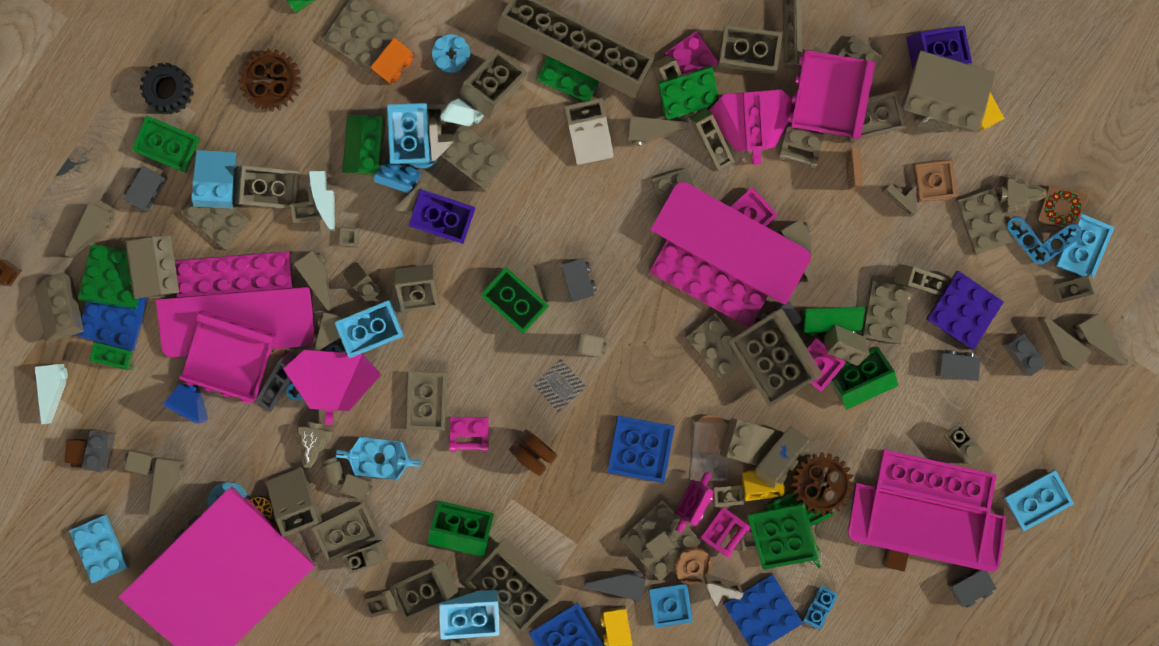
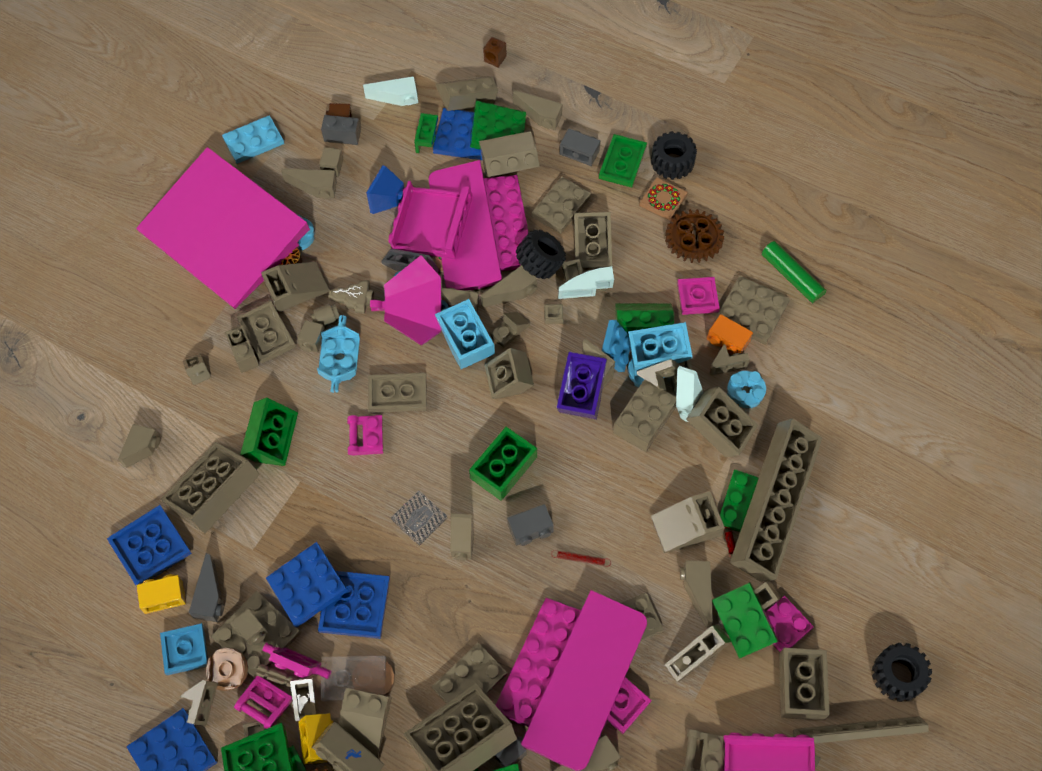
camera: 90 degrees right, 25 degrees down
medium azure slope [192,150,236,209] -> none
dark tan slope [389,561,460,622] -> none
medium azure slope [439,590,499,639] -> none
reddish brown wheel [508,429,558,477] -> none
dark pink panel [708,89,795,165] -> none
none -> dark tan axle [256,664,298,687]
none -> blue plate [266,542,348,628]
none -> black tyre [516,229,566,279]
none -> red piece [551,550,611,567]
none -> tile [639,177,688,221]
none -> dark pink plate [677,277,720,315]
none -> dark tan slope [710,344,750,375]
none -> red piece [724,527,735,557]

